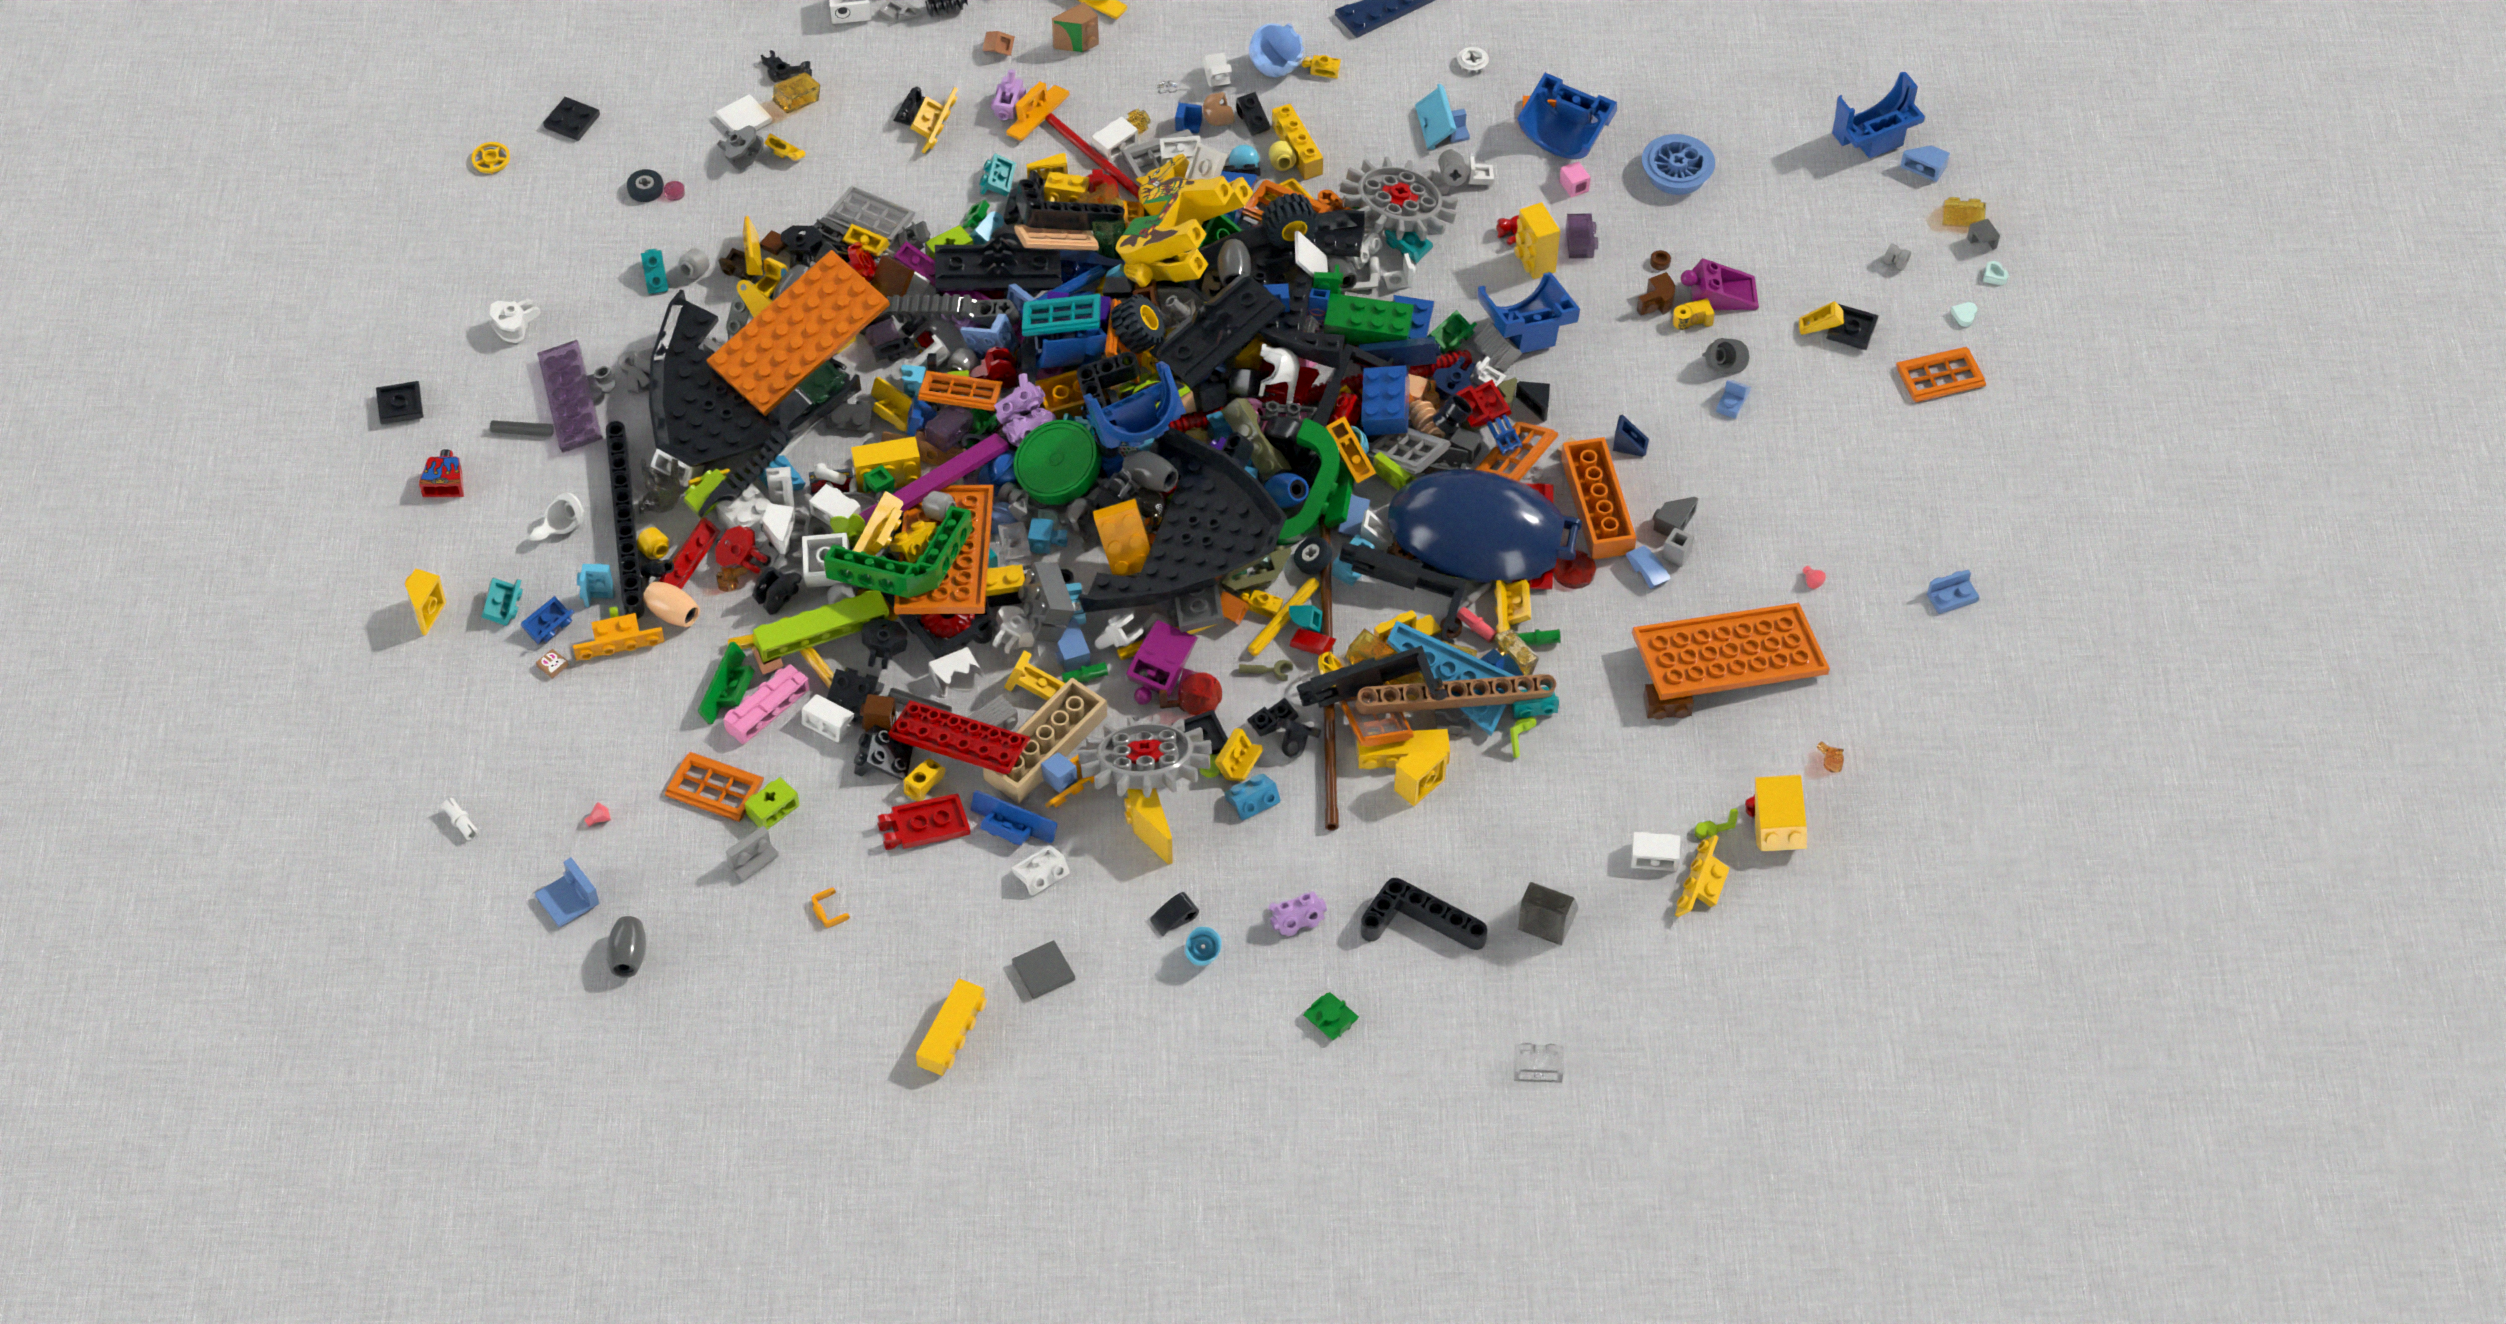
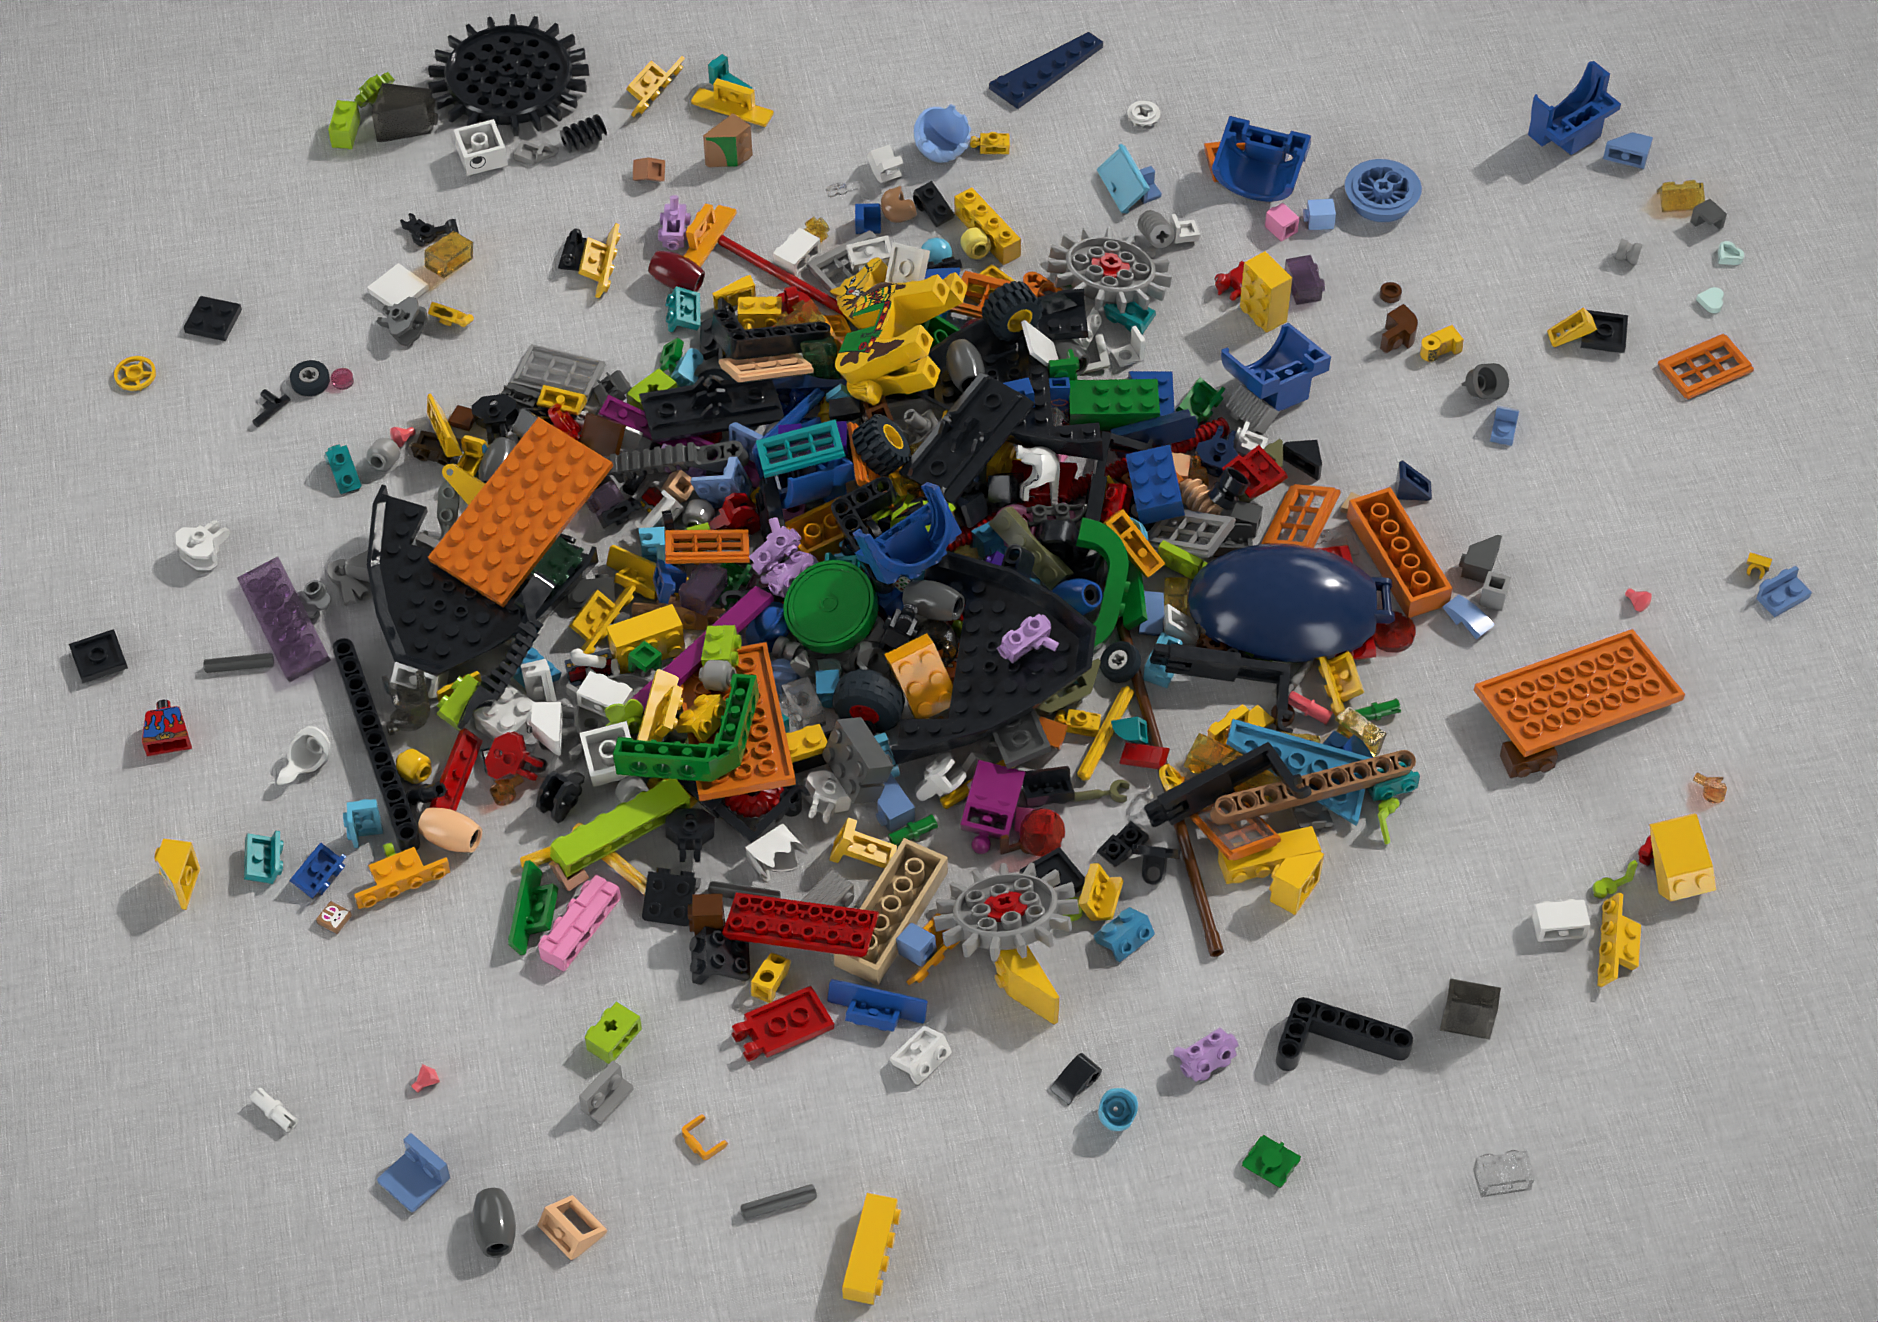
camera: 10 degrees left, 0 degrees up
orange piece [665,752,764,822] -> none
white hinge [802,694,854,743] -> none
dark grey tile [1012,940,1075,999] -> none
blue arm [1487,415,1523,456] -> none
magenta slope [1680,258,1759,310] -> none
none -> black hose [252,389,290,427]
none -> coral rock [390,427,416,447]
none -> light nougat tile [537,1195,607,1260]
none -> yellow bracket [569,585,636,654]
none -> dark red piece [648,251,705,292]
none -> light nougat brick [661,469,694,503]
none -> lime bracket [701,625,742,667]
none -> dark grey axle [740,1184,817,1219]
none -> black wheel [832,669,905,733]
none -> lavender brick [997,614,1059,663]
none -> black bracket [1022,766,1075,807]
none -> clear yellow slope [1164,577,1188,616]
none -> light blue brick [1303,199,1336,230]
none -> yellow tile [1746,552,1772,579]

